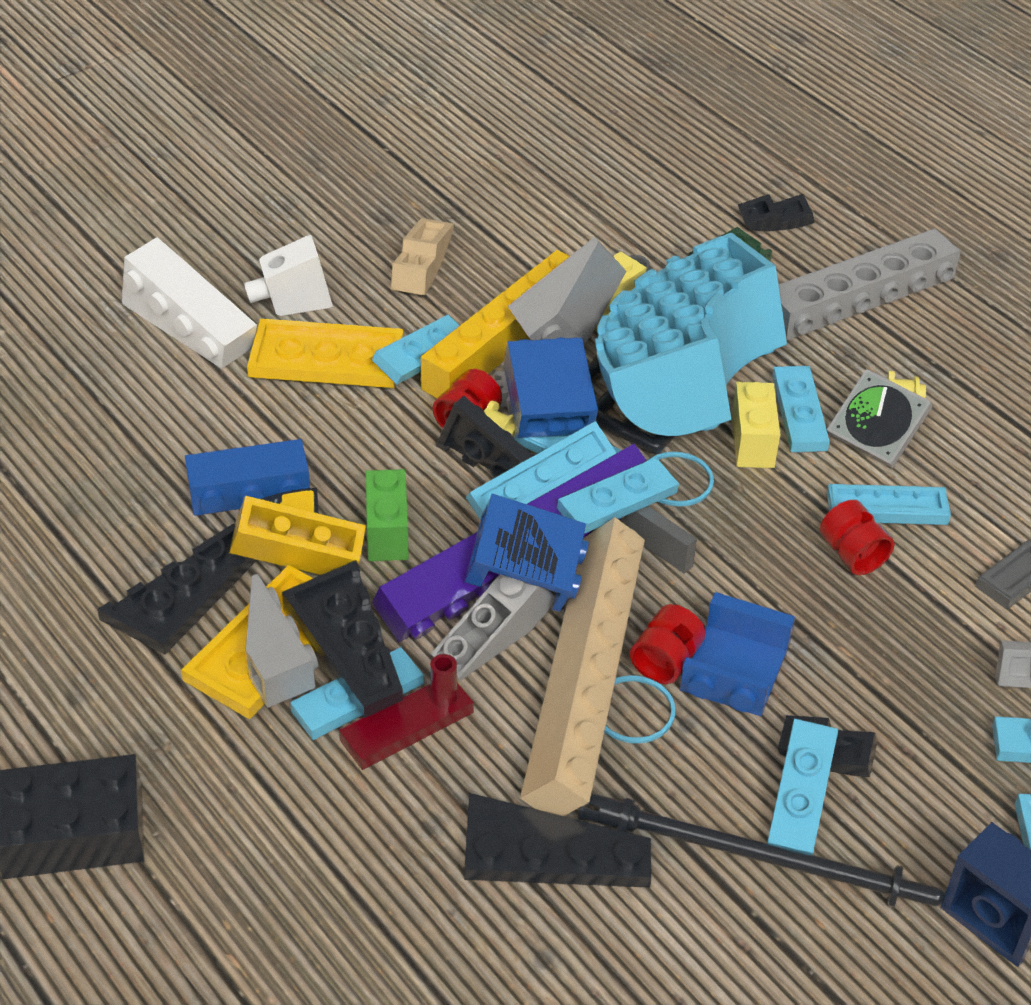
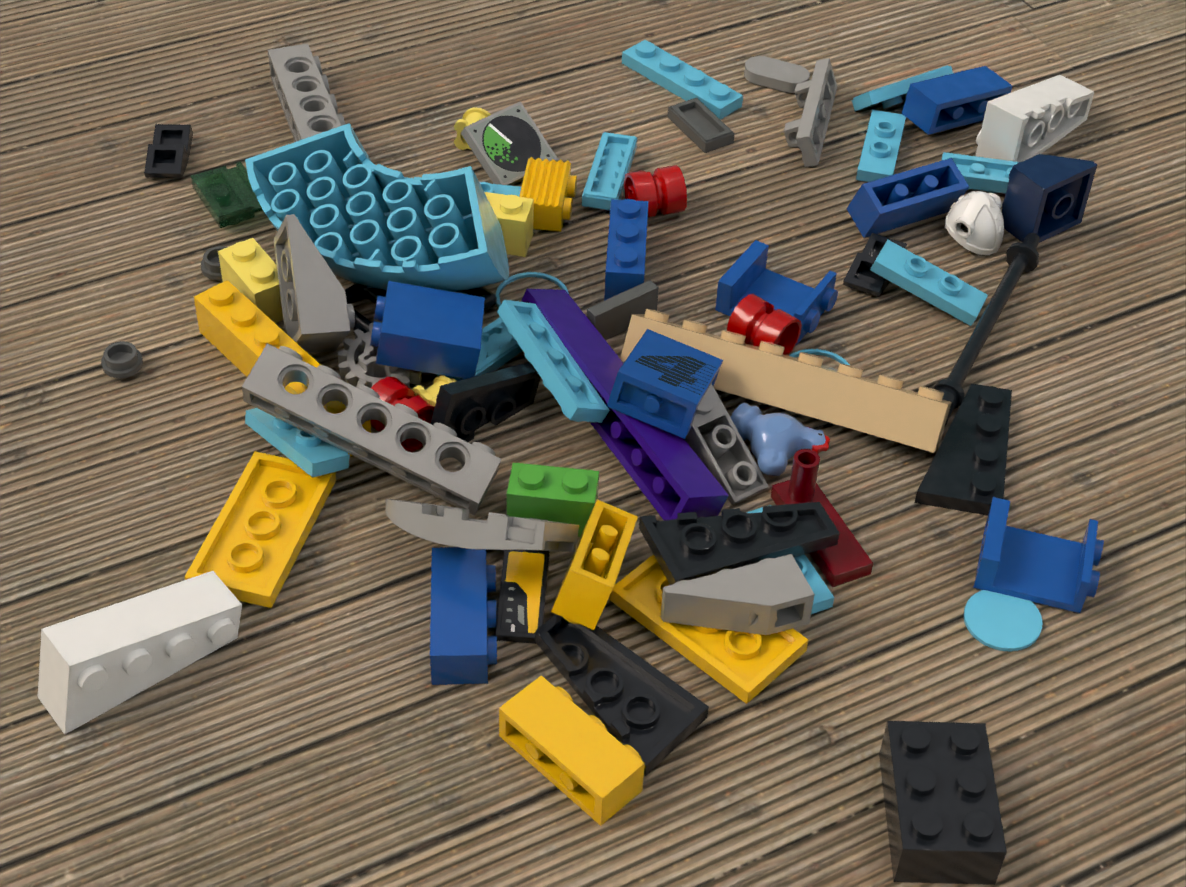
camera: 80 degrees left, 0 degrees up
white torso [244,235,333,316] -> none
tan slope [391,218,454,295] -> none
medium azure plate [557,458,679,534] -> none
none -> dark grey plate [101,341,143,378]
none -> light grey brick [242,343,502,516]
none -> light grey slope [385,499,579,552]
none -> yellow brick [499,675,645,826]
none -> yellow brick [519,157,577,232]
none -> blue brick [604,199,648,301]
none -> medium blue animal [731,403,830,476]
none -> blue brick [846,158,969,238]
none -> white helmet [945,191,1004,255]
none -> medium azure piece [964,590,1043,651]
none -> blue panel [973,497,1104,613]

